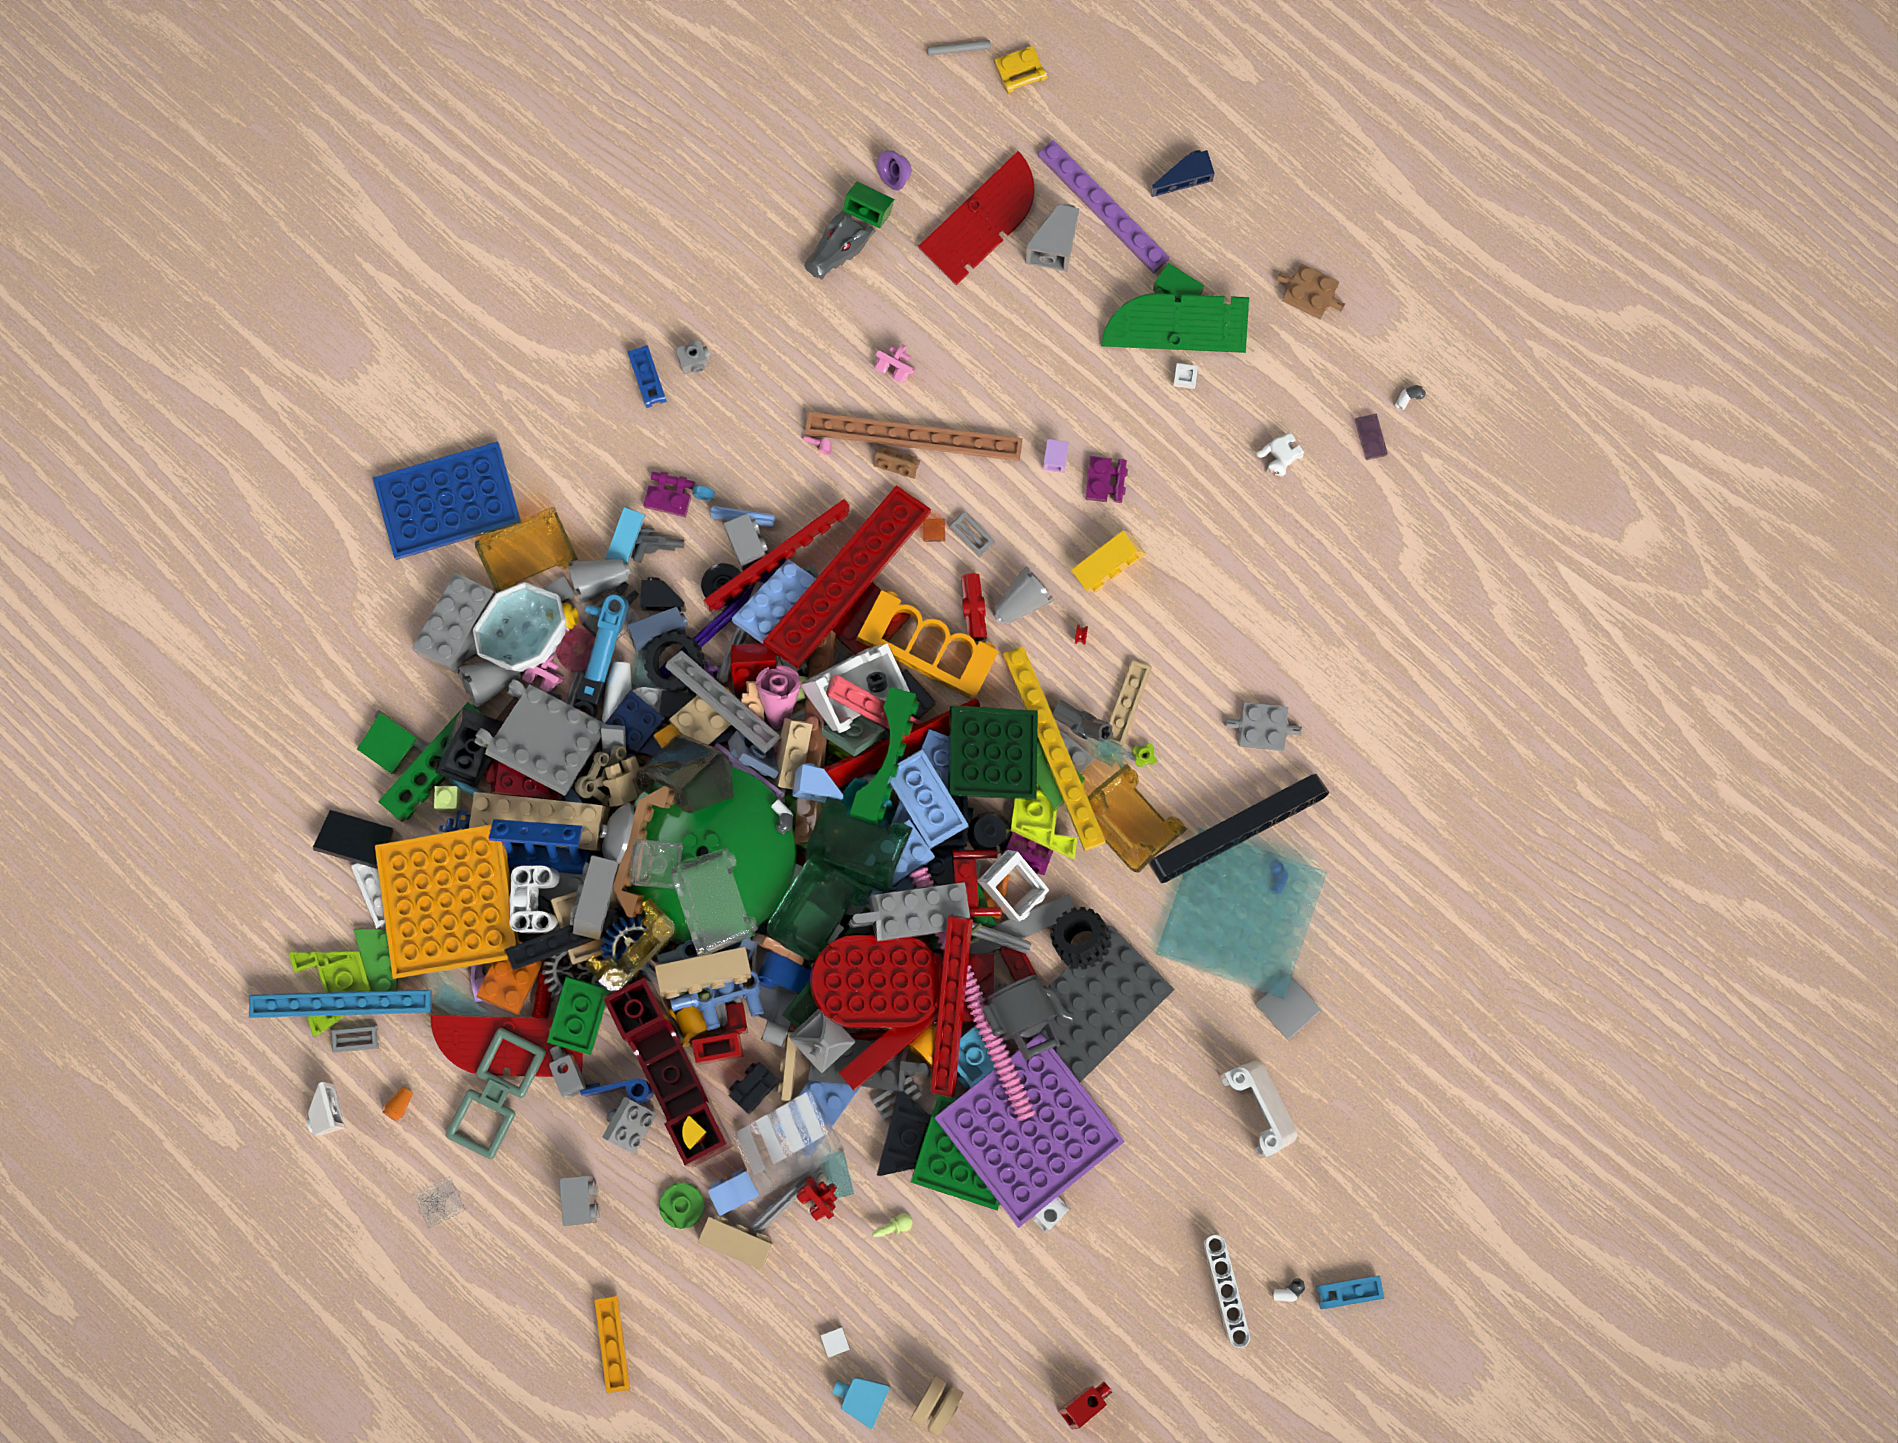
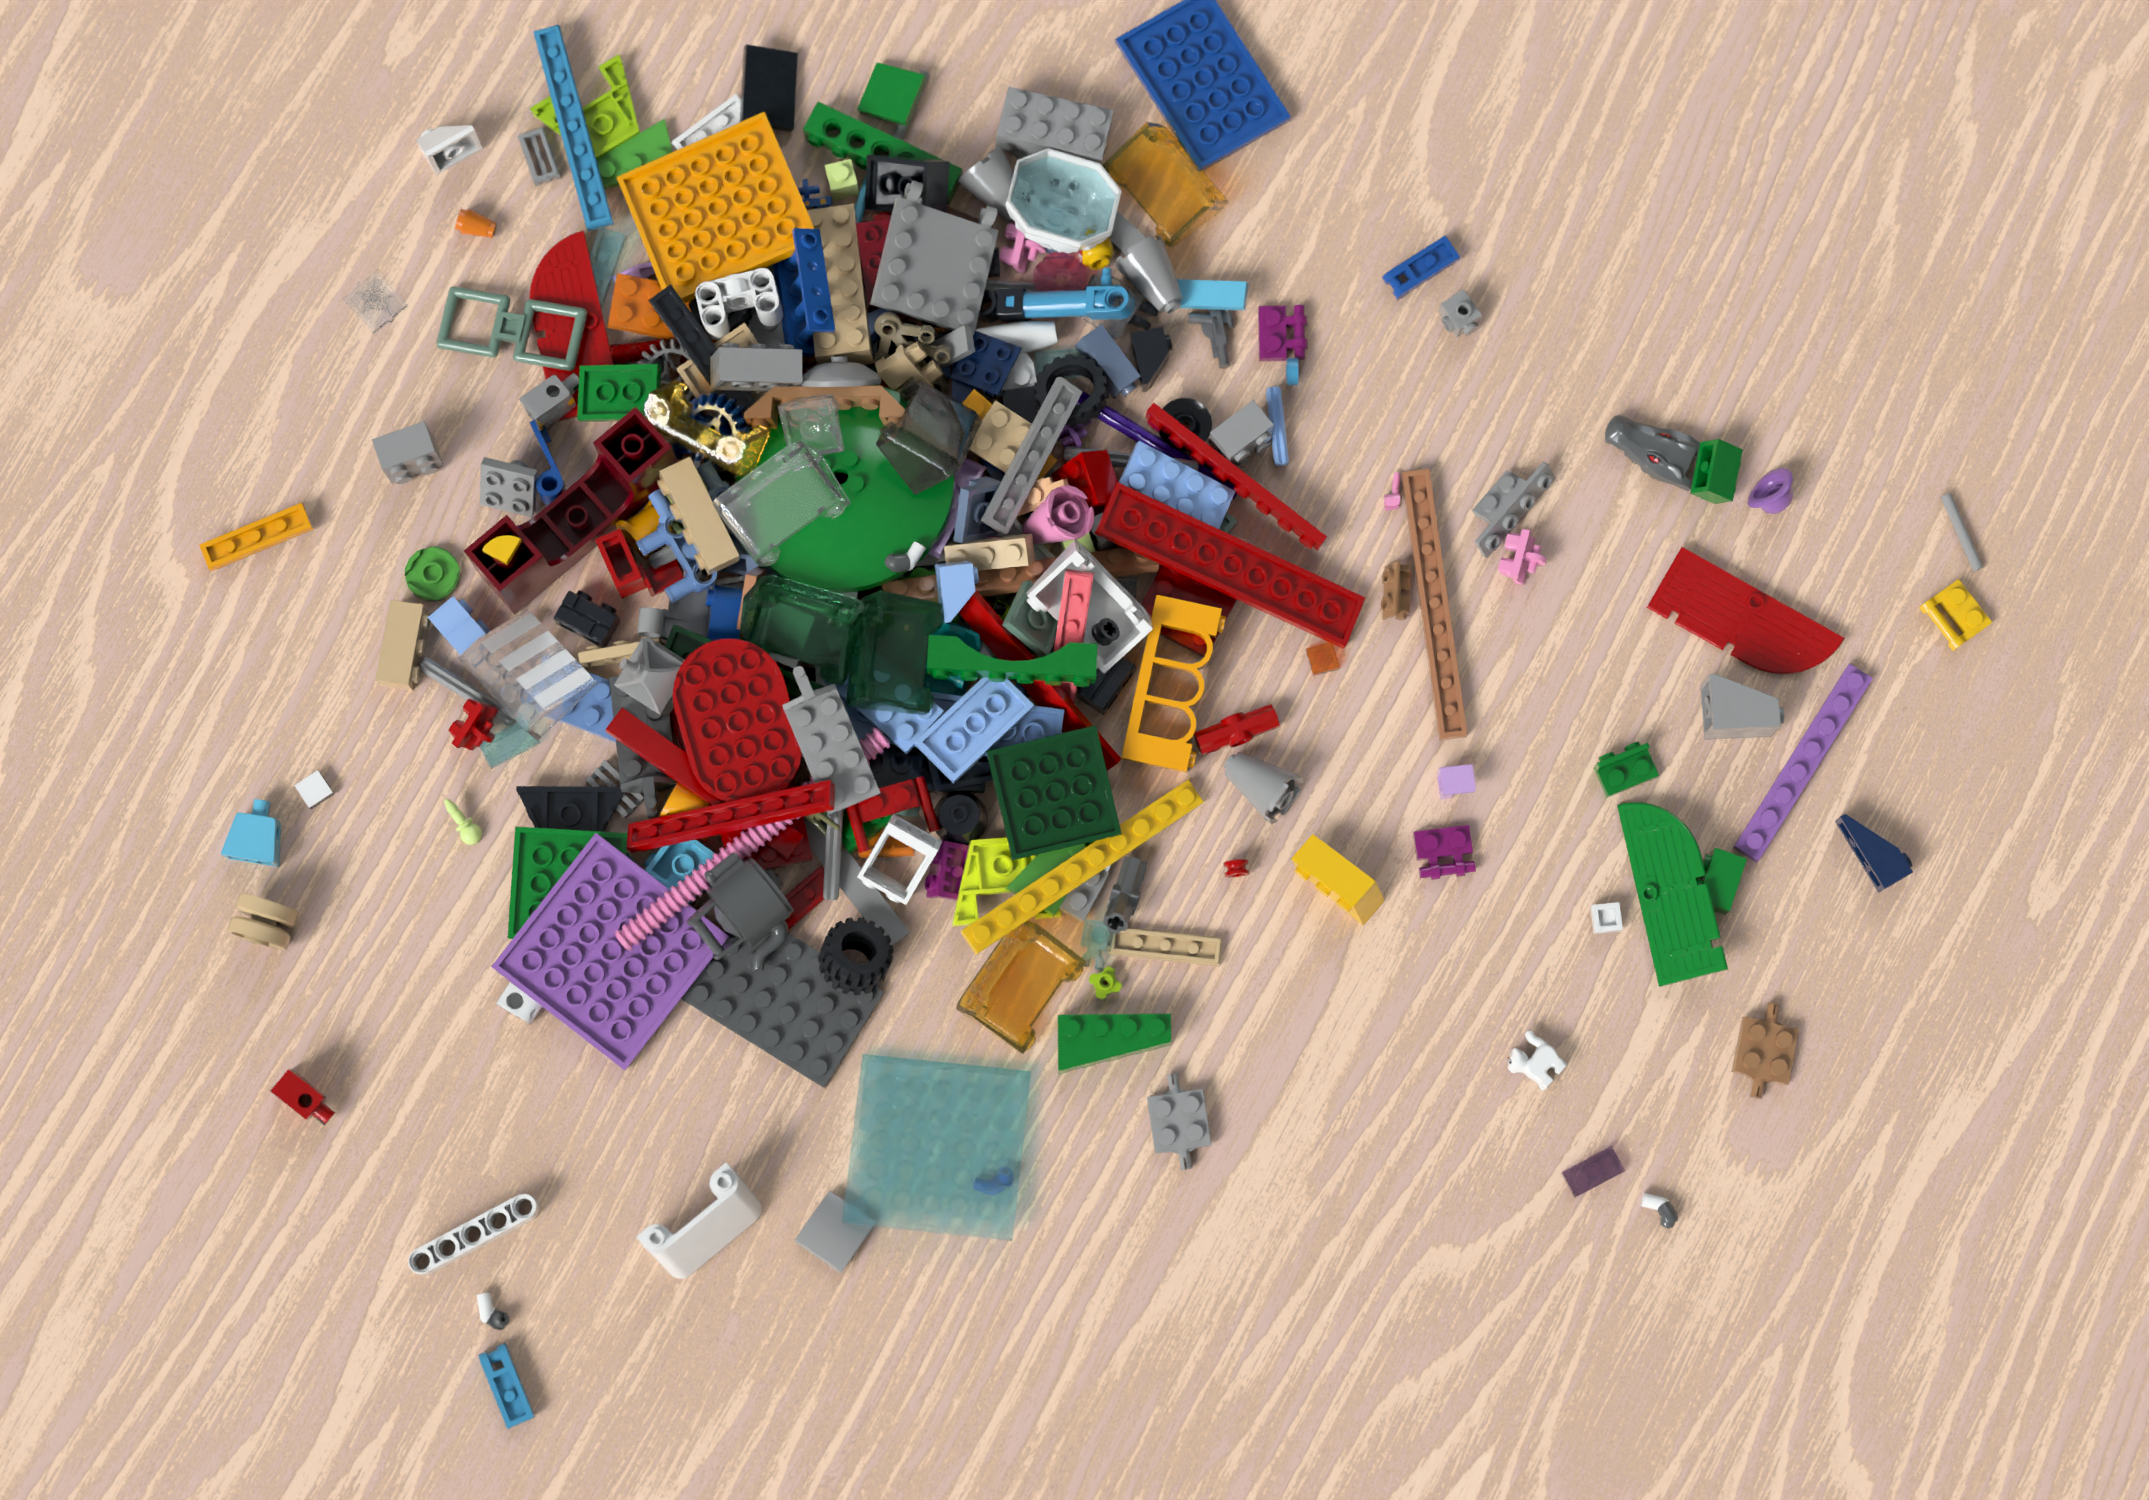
camera: 75 degrees right, 0 degrees up
light grey tile [949,511,995,558] -> none
black beam [1149,774,1329,883] -> none
none -> green wedge [1058,1014,1171,1075]
none -> light grey bracket [1472,462,1555,558]
none -> green bracket [1594,741,1659,798]

